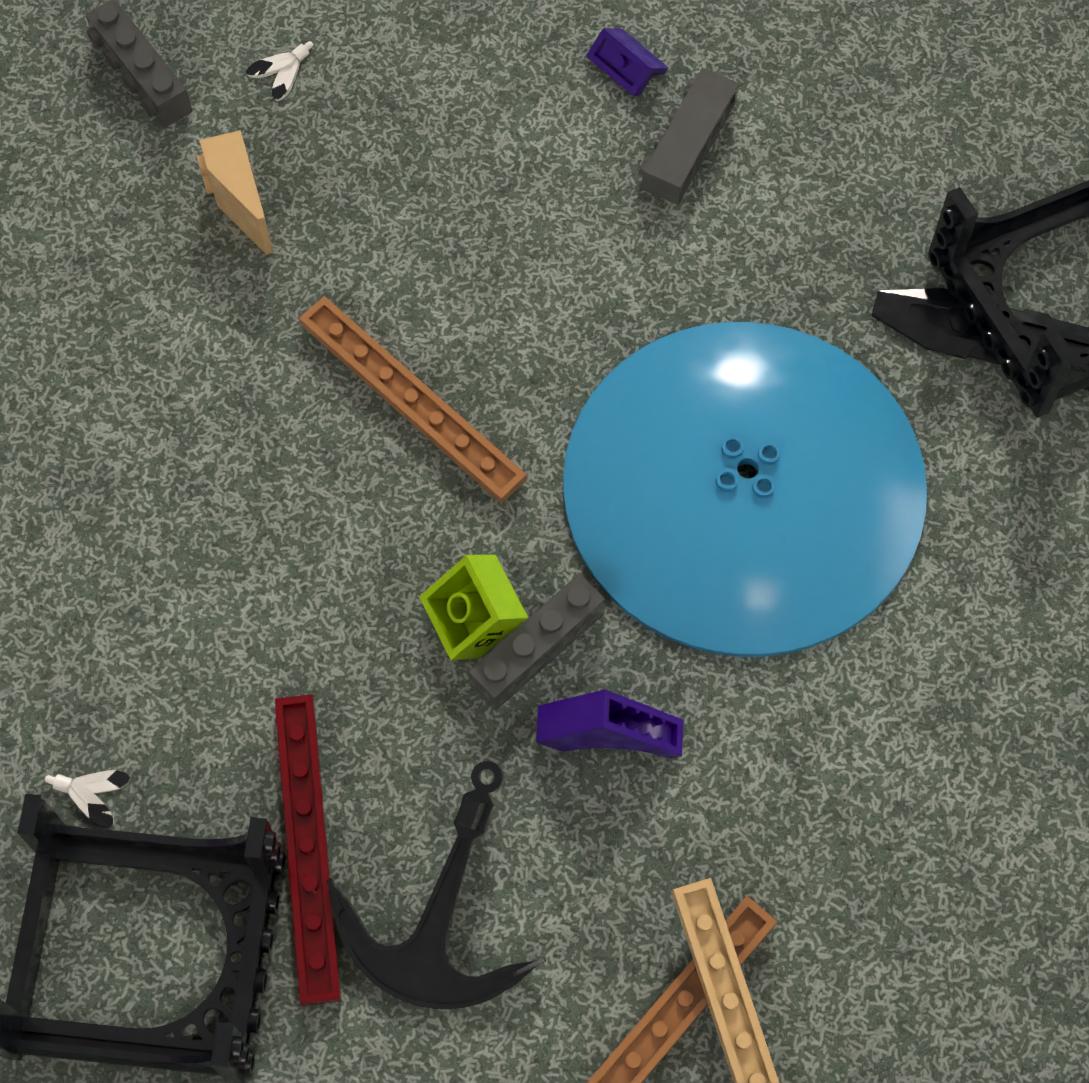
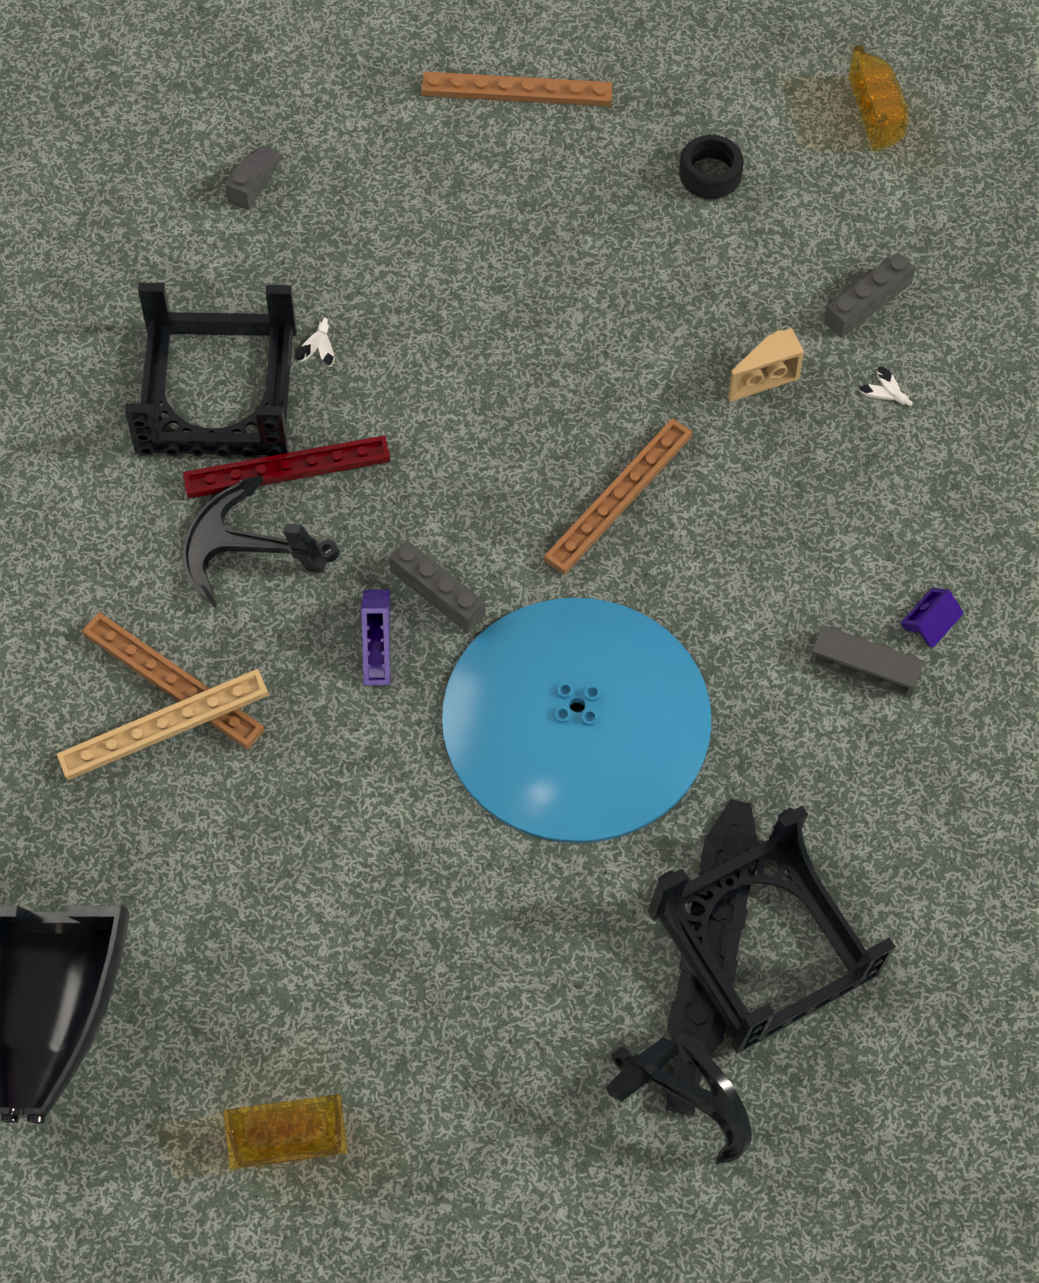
camera: 85 degrees right, 5 degrees down
lime brick [419,555,528,660] -> none

